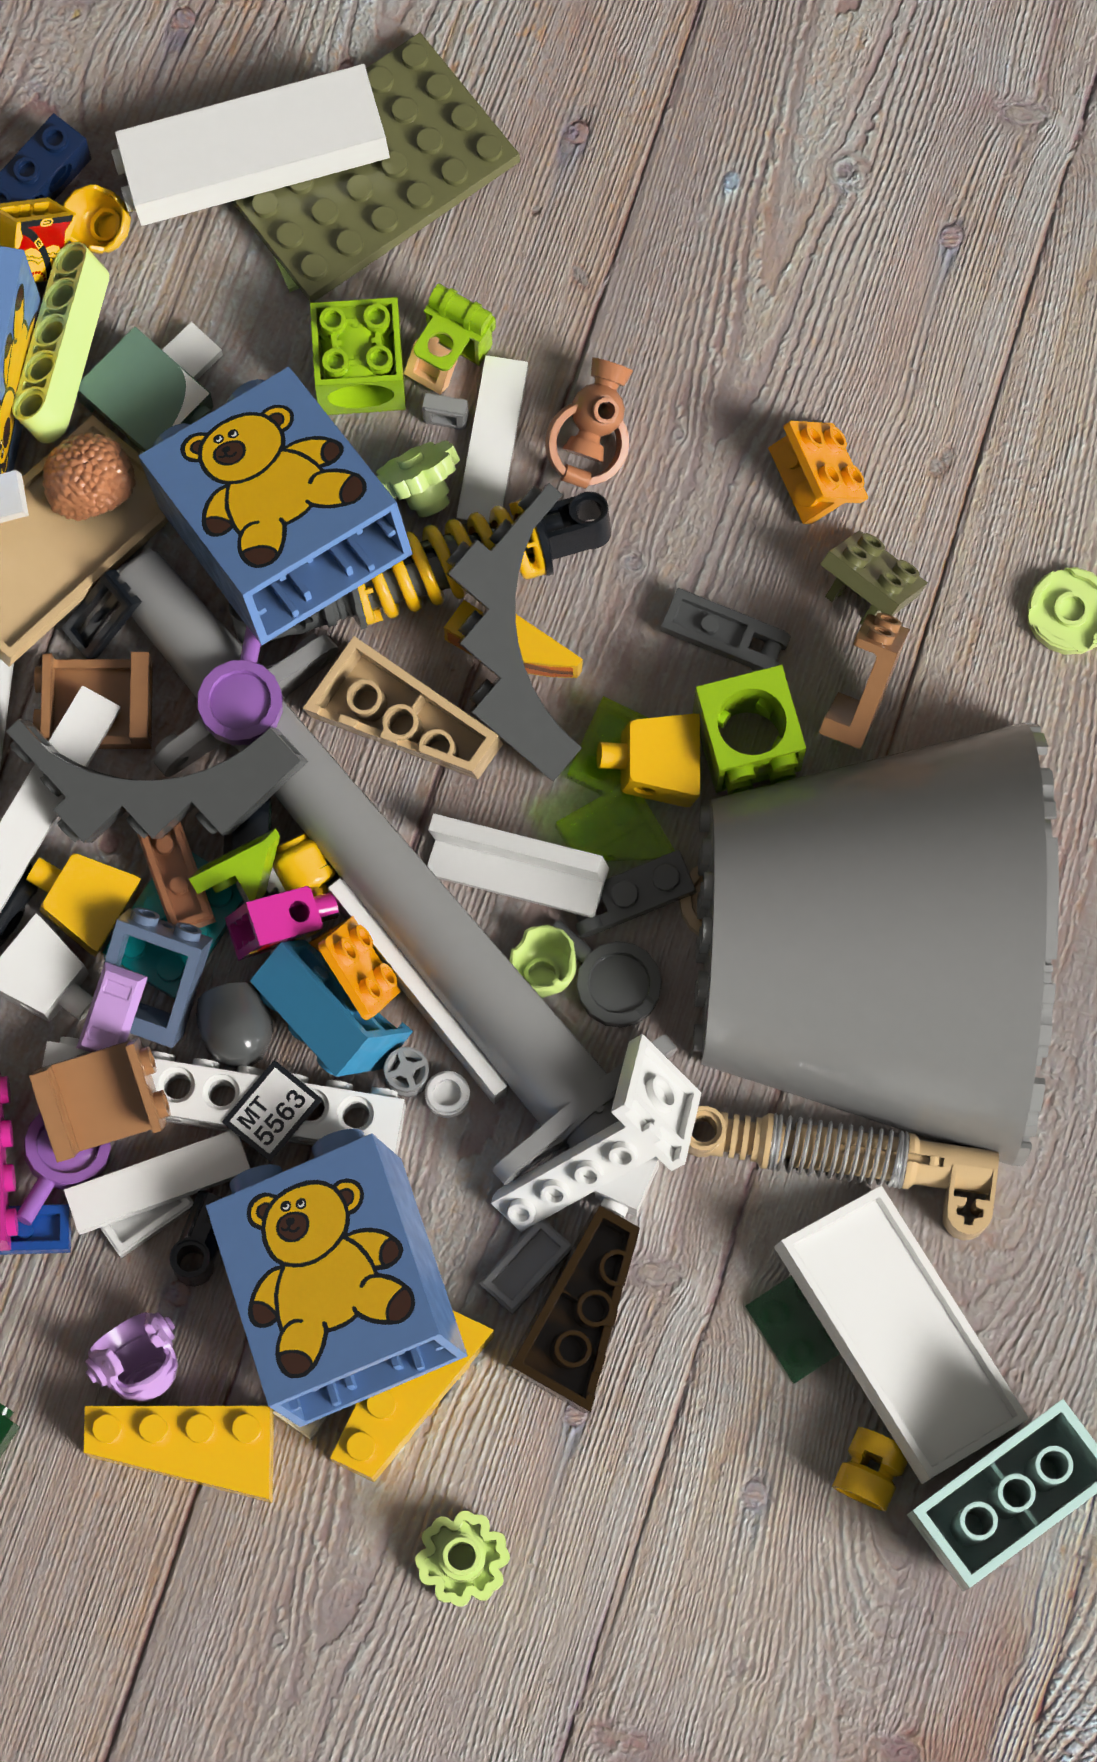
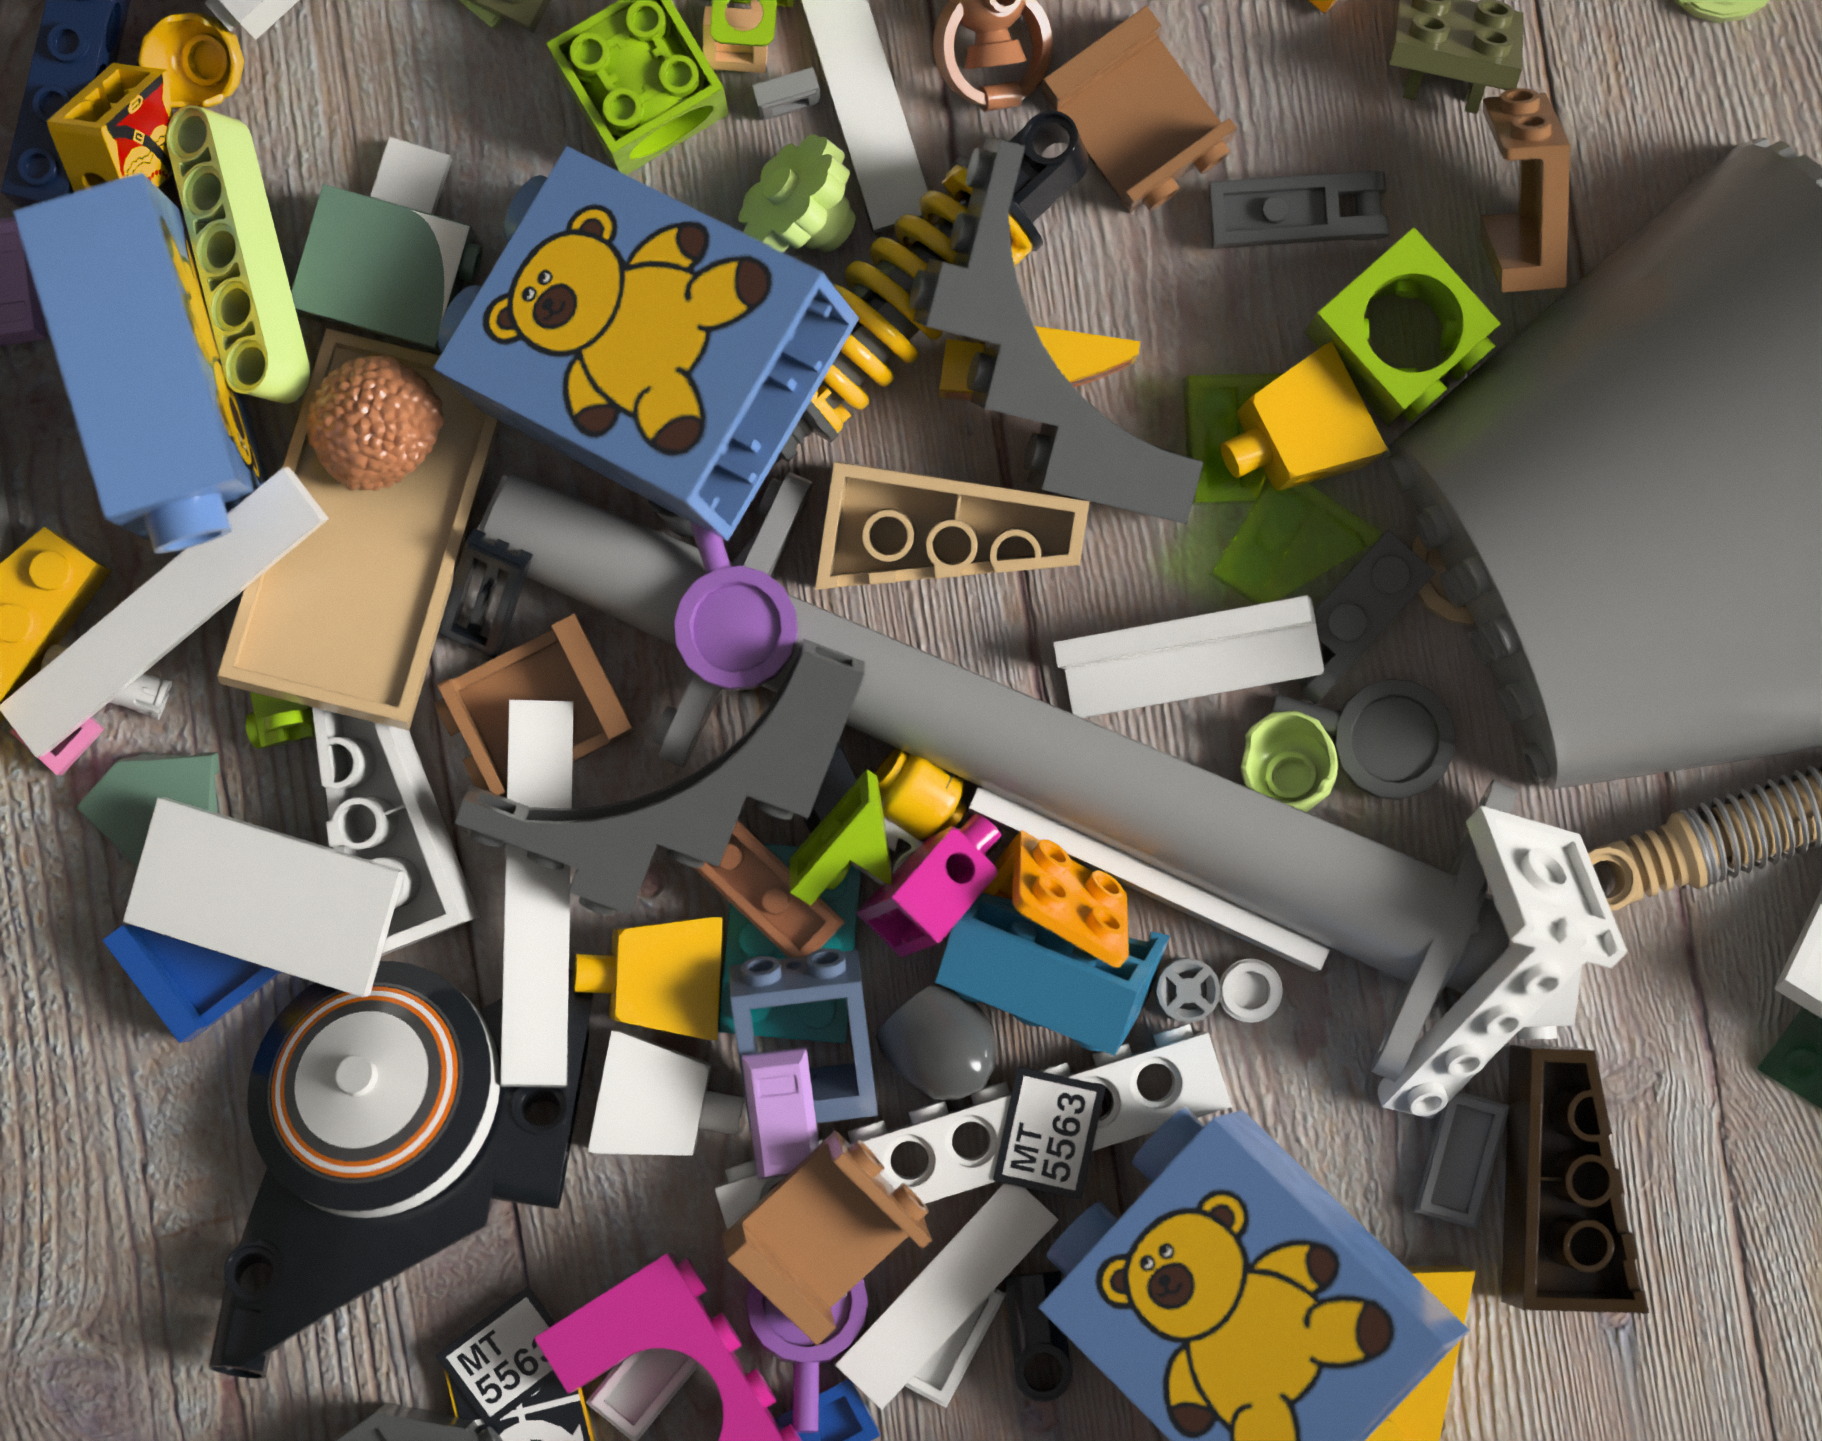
camera: 30 degrees left, 10 degrees up
none -> medium nougat panel [1041,5,1237,213]

